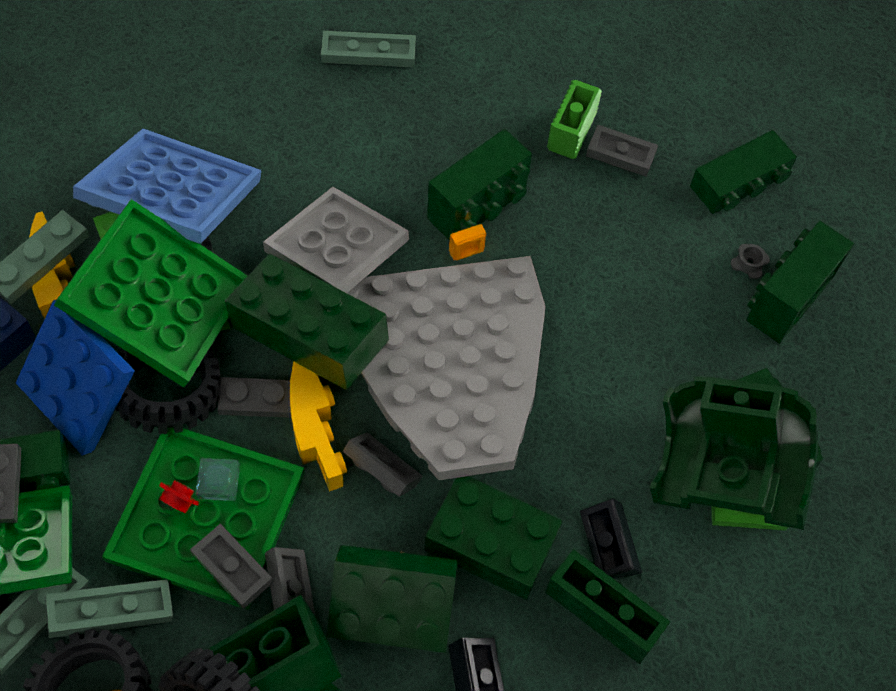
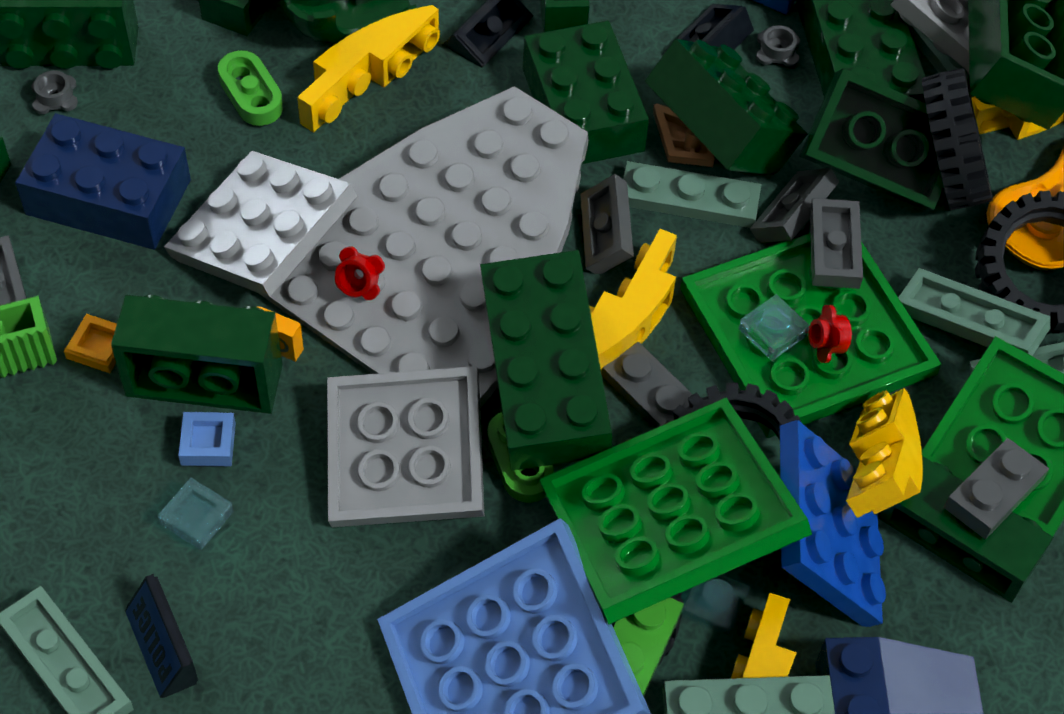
camera: 130 degrees left, 5 degrees down
none -> dark blue brick [15,113,191,250]
none -> light orange tile [64,313,117,373]
none -> slope [125,574,198,698]
none -> clear light blue plate [158,477,233,550]
none -> light grey plate [164,151,357,297]
none -> medium blue plate [178,412,236,466]
none -> bright green plate [218,50,283,126]
none -> yellow slope [297,5,440,133]
none -> red plate [335,246,385,300]
none -> sand green plate [623,161,762,228]
none -> yellow slope [846,388,923,518]

